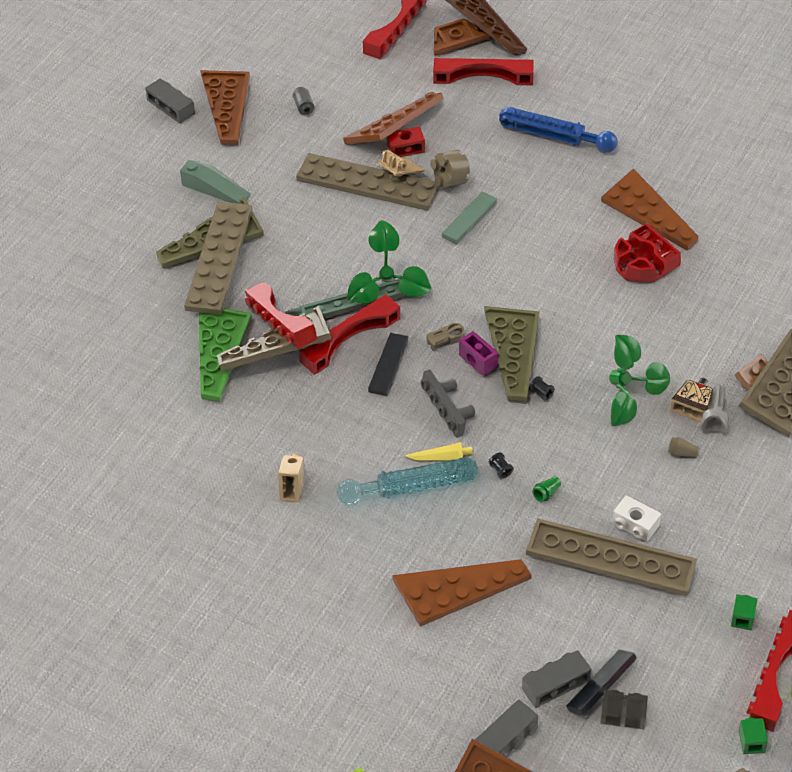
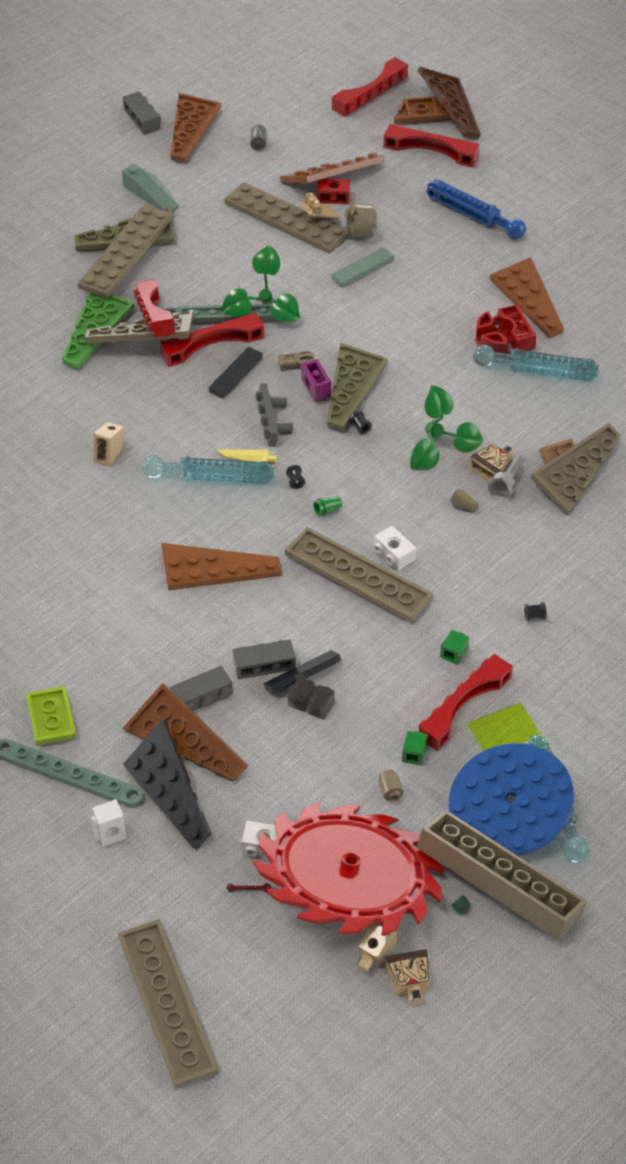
camera: 15 degrees right, 0 degrees up
none -> clear light blue gear [473,345,599,381]

